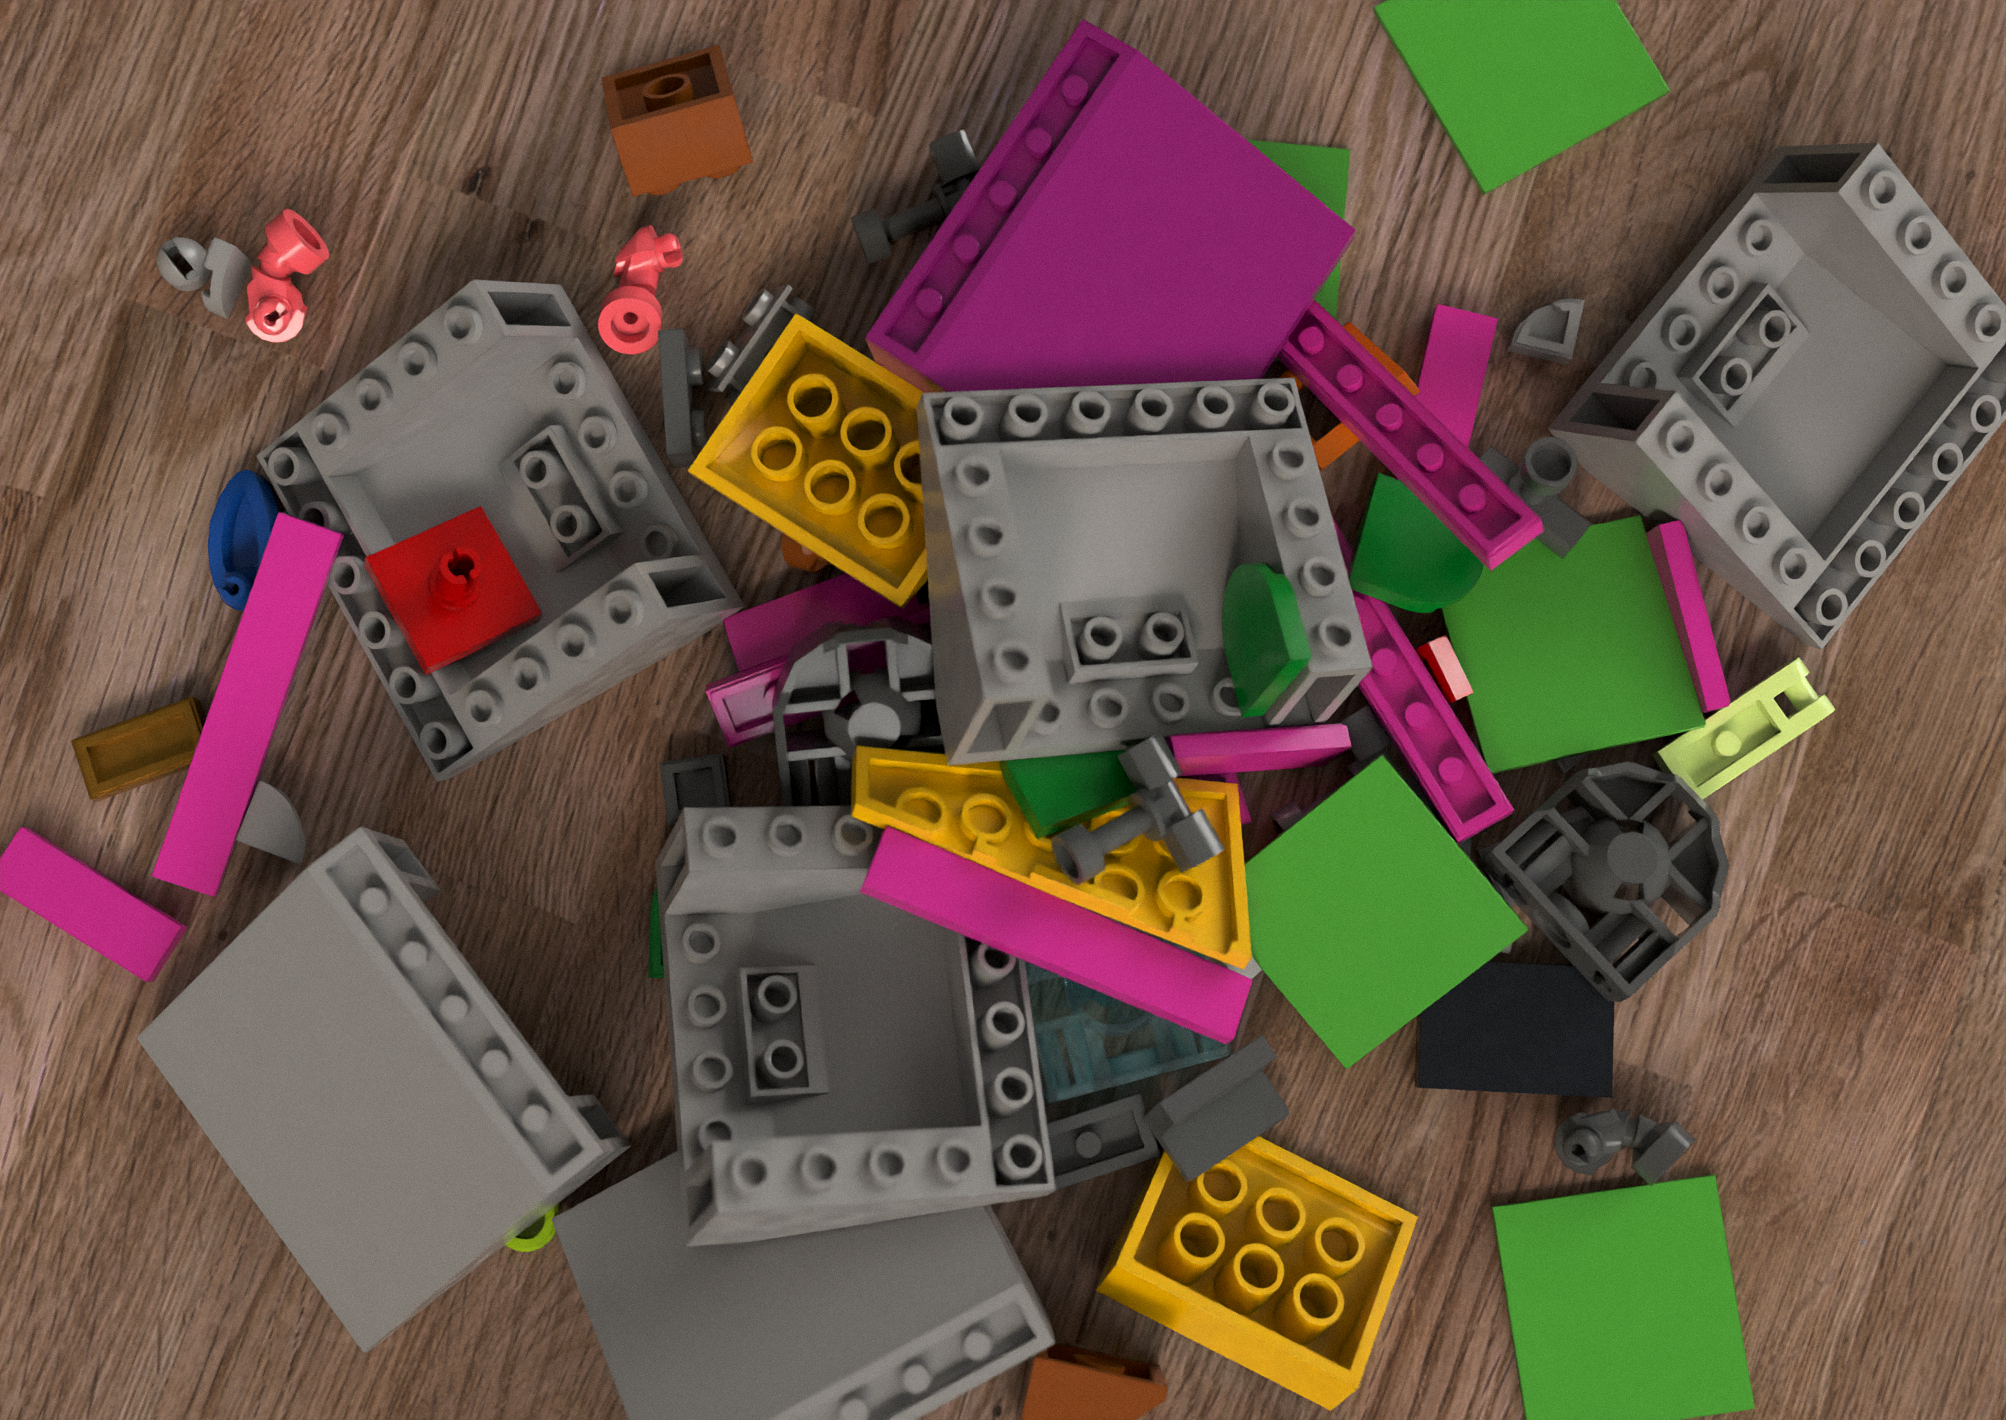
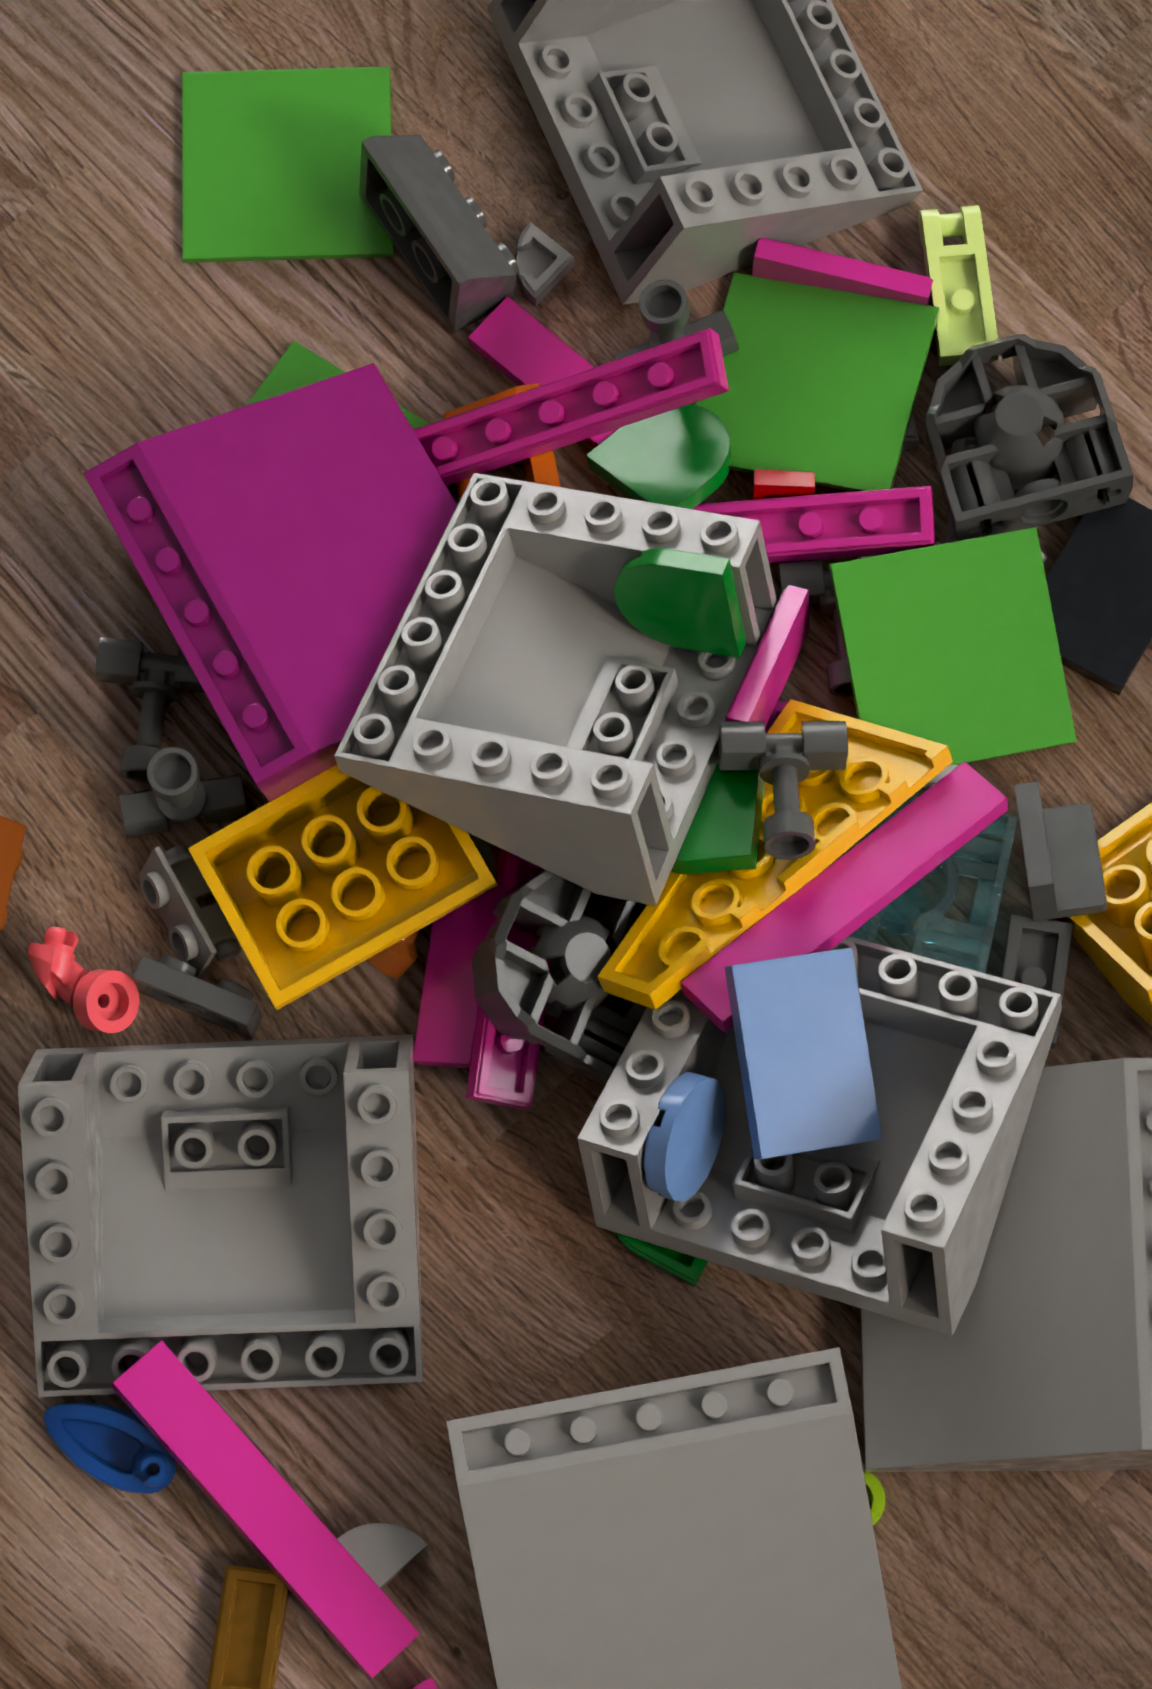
camera: 60 degrees left, 10 degrees down
red tile [364,506,543,675] -> none
dark grey tile [659,753,732,827] -> none
none -> dark grey bar [119,747,249,838]
none -> dark grey slope [359,135,519,333]
none -> medium blue tile [643,1071,726,1202]
none -> medium blue tile [724,947,882,1159]

